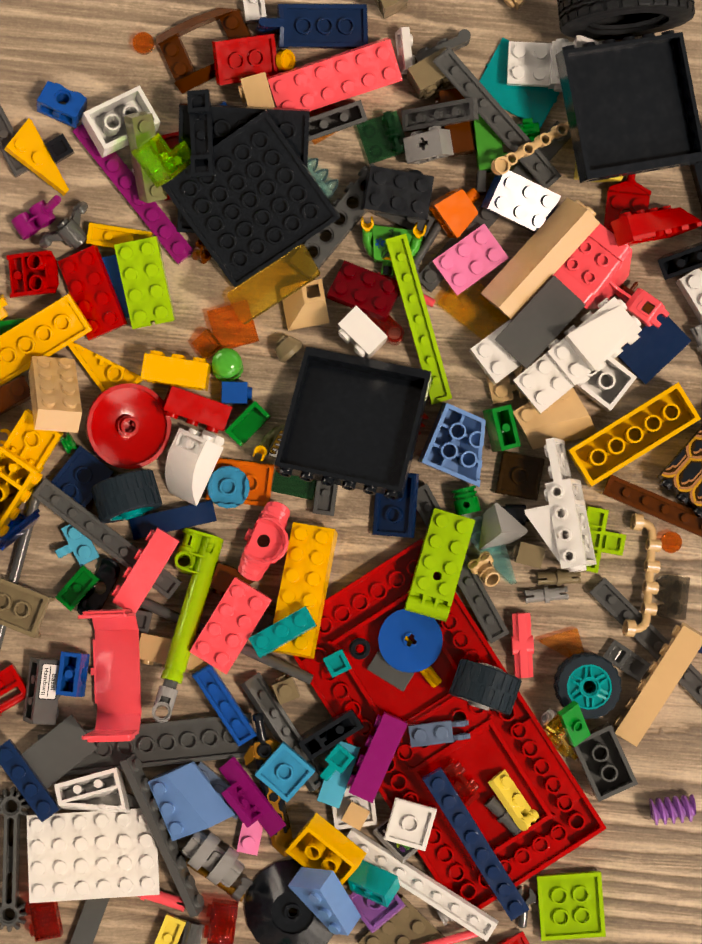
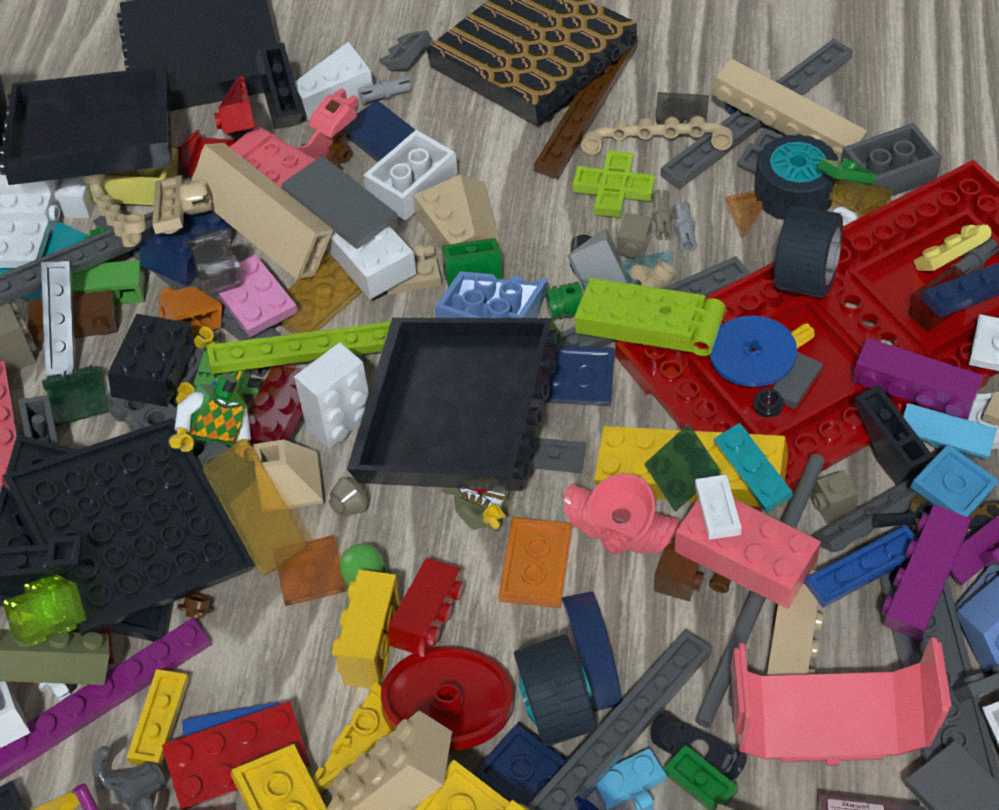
camera: 85 degrees left, 35 degrees down
blue brick [56,651,90,697] -> none
coral brick [111,527,180,614] -> none
lime piece [114,236,176,329] -> none
lime piece [152,528,224,723] -> none
white piece [165,427,224,506] -> none
clear orange tile [192,329,222,359] -> none
dark azure tile [207,466,250,509] -> none
blue brick [221,382,252,405] -> none
green panel [225,401,271,447] -> none
clear green tile [271,471,317,500] -> none
teal plate [320,743,355,781] -> none
teal plate [323,649,352,678] -> none
light grey brick [403,126,454,165] -> none
sand blue hinge [408,720,471,748] -> none
dark grey tile [476,170,486,195] -> none
dark brown tile [495,451,545,501] -> none
coral piece [511,612,534,678] -> none
white wedge [513,296,642,414] -> none
white wedge [525,438,597,573] -> none
yellow brick [567,382,701,487] -> none
medium lavender piece [649,794,696,825] -> none
clear orange tile [660,532,682,553] -> none
none -> tan plate [152,175,211,234]
none -> torso [169,374,255,462]
none -> clear smoke brick [187,230,241,294]
none -> clear green hinge [644,424,721,511]
none -> white plate [695,474,741,540]
none -> magenta brick [881,504,971,641]

